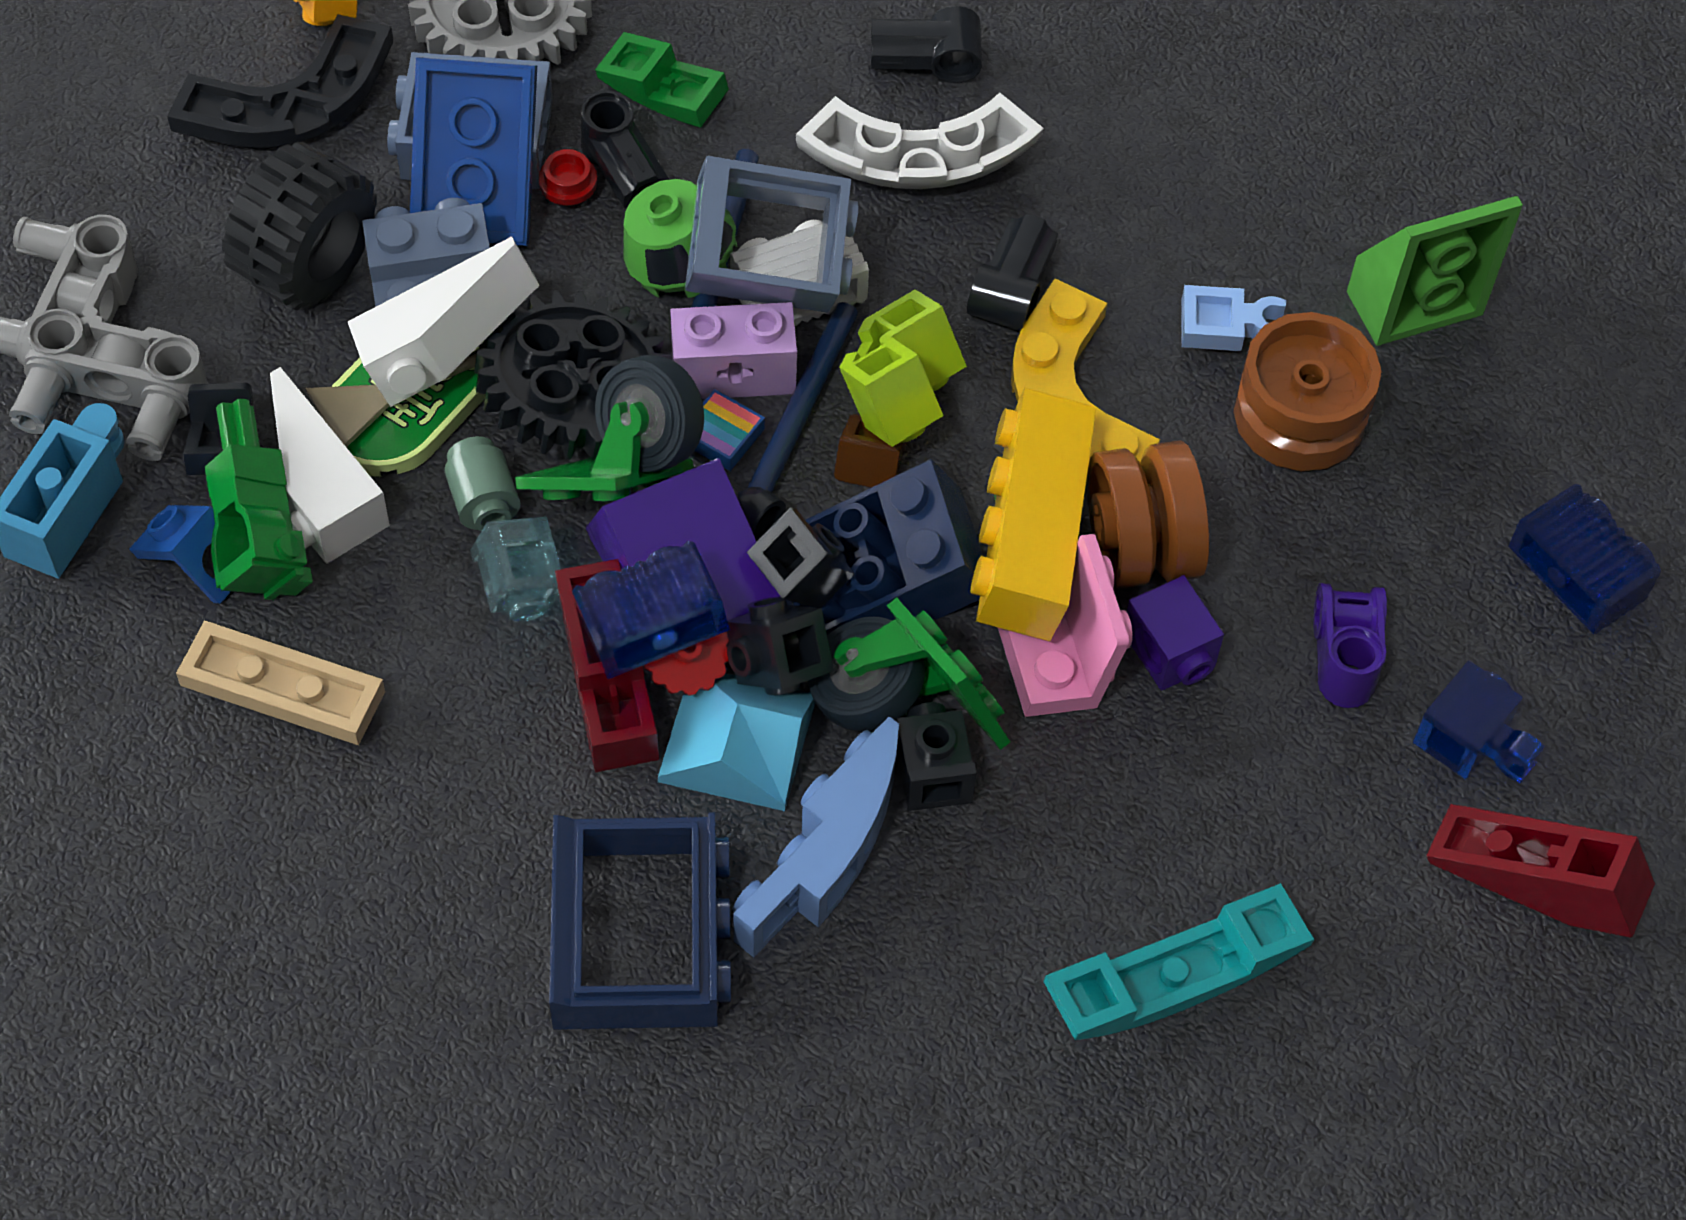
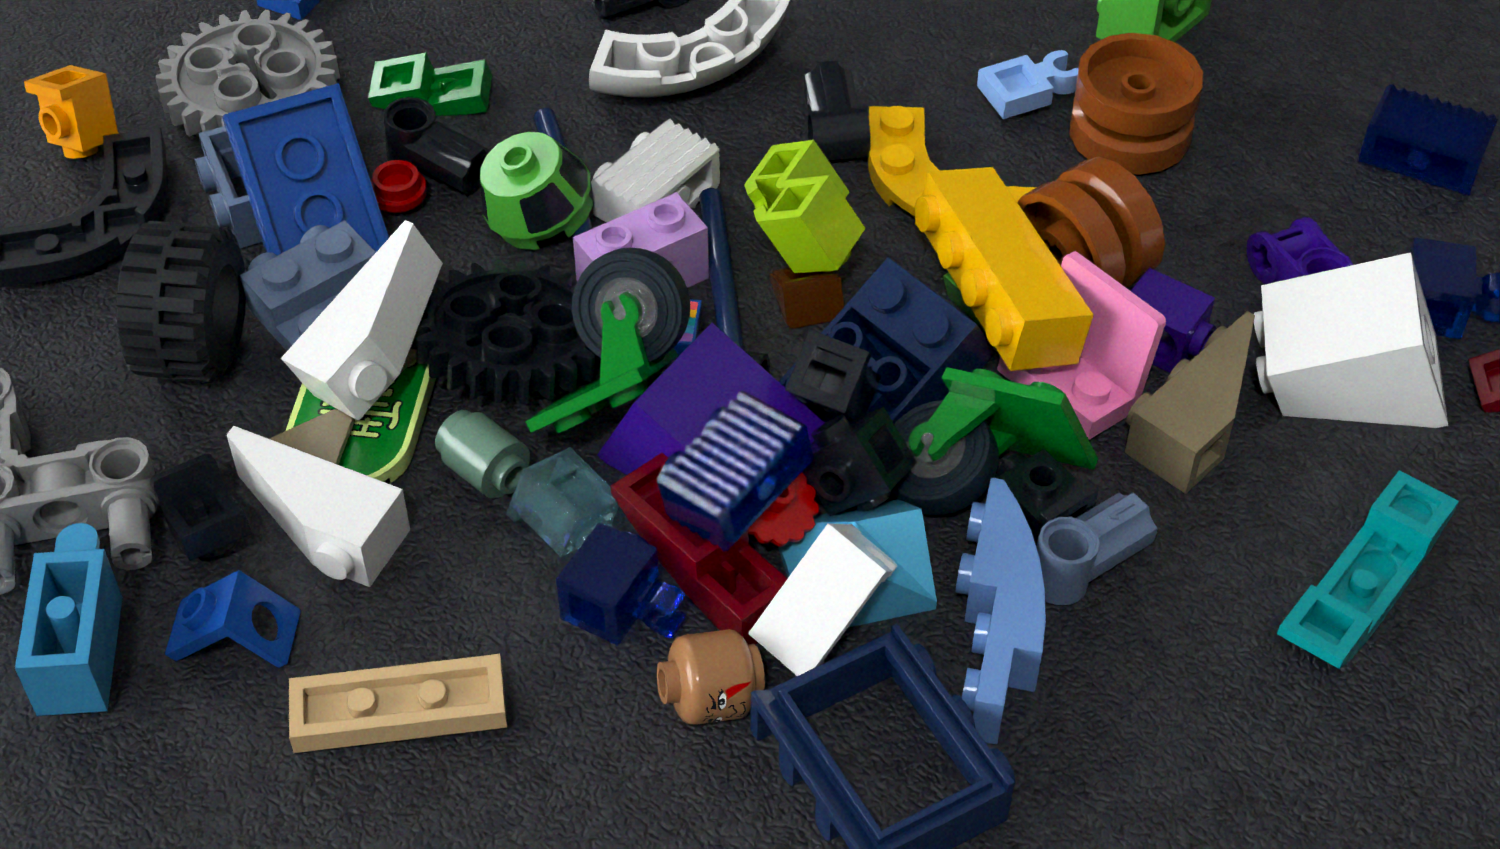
camera: 25 degrees left, 10 degrees down
green piece [205,399,313,600] -> none
sand blue window [685,156,858,313] -> none
none -> clear blue brick [556,522,686,646]
none -> medium nougat head [657,629,765,725]
none -> white hinge [748,523,897,676]
none -> sand blue piece [1036,492,1158,605]
none -> dark tan slope [1125,311,1255,494]
none -> white slope [1254,252,1448,428]

